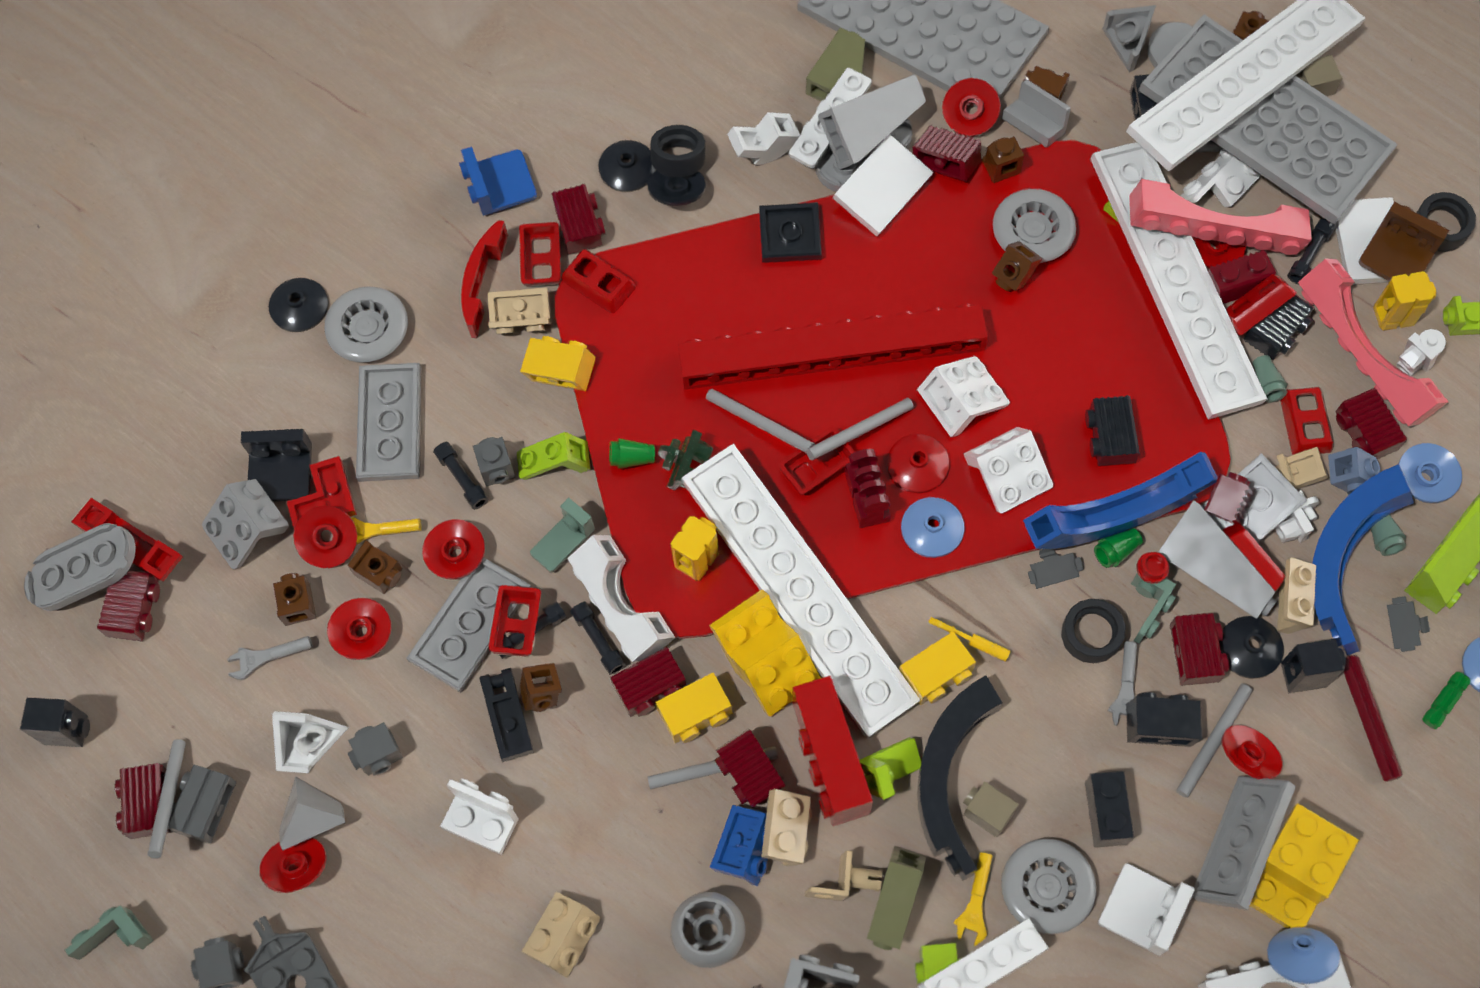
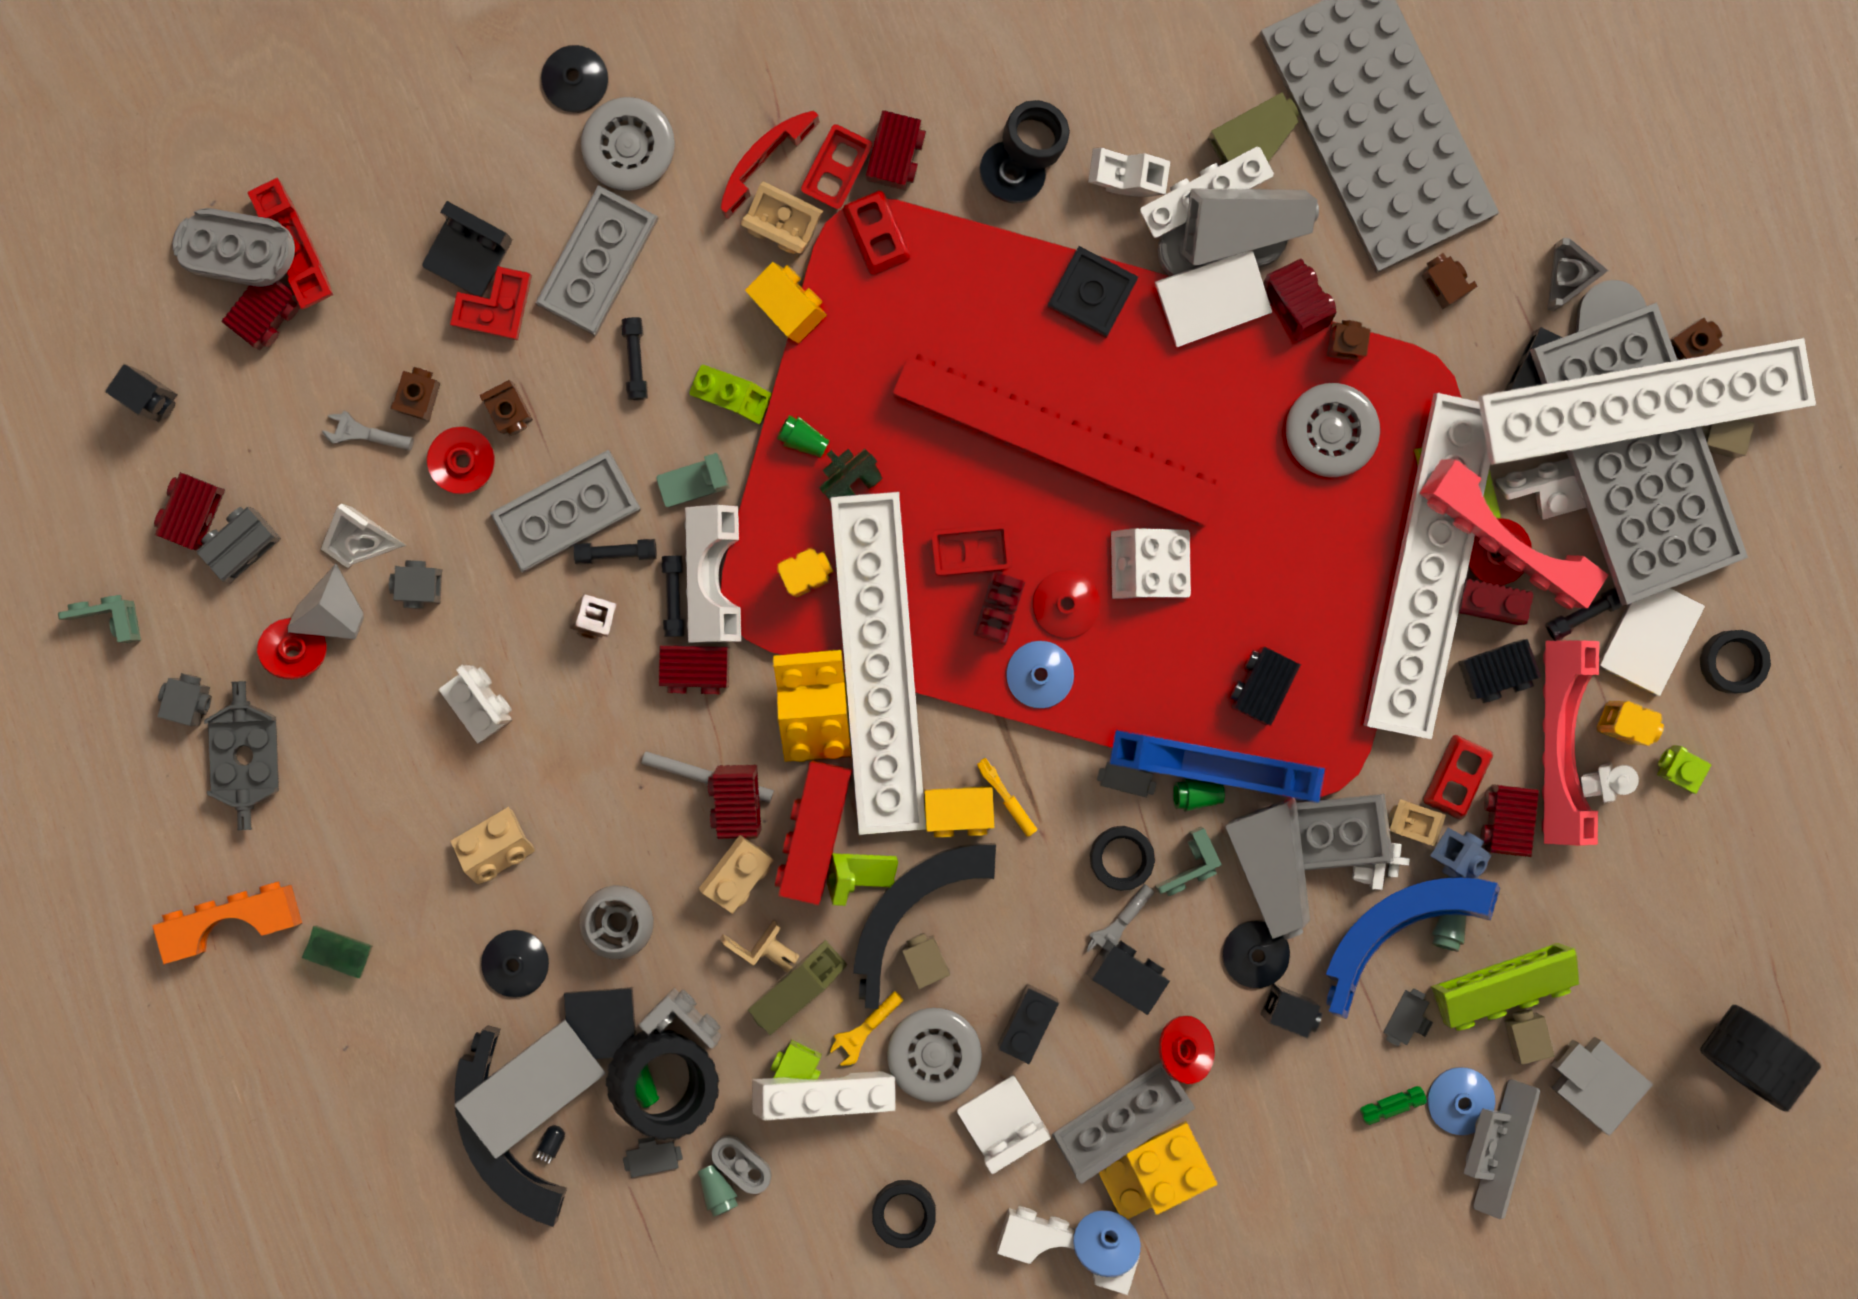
camera: 30 degrees right, 20 degrees up
light grey bar [147,739,186,858] -> none
light grey bracket [202,479,289,569] -> none
red dish [293,505,358,568] -> none
yellow piece [351,517,421,544] -> none
red dish [422,519,485,580] -> none
blue bracket [459,147,537,216] -> none
dark grey brick [473,437,516,487] -> none
black plate [479,667,534,762] -> none
red piece [489,585,541,657] -> none
black dish [598,140,656,192] -> none
yellow brick [655,672,732,744] -> none
light grey bar [706,389,815,453] -> none
blue bracket [710,805,767,886] -> none
light grey bar [806,398,913,460] -> none
red dish [942,78,1001,136] -> none
white bracket [964,427,1053,513] -> none
reddish brown brick [992,241,1043,291] -> none
light grey panel [1002,80,1071,147] -> none
red plate [1136,552,1169,584] -> none
dark red brick [1170,612,1229,686] -> none
light grey bar [1176,684,1253,798] -> none
brick [1204,472,1254,524] -> none
red piece [1222,524,1285,592] -> none
red piece [1226,274,1297,335] -> none
sand green cone [1252,355,1288,403] -> none
tan bracket [1277,557,1316,634] -> none
dark red axle [1343,655,1402,782] -> none
reddish brown bracket [1359,201,1450,281] -> none
medium blue dish [1398,443,1462,503] -> none

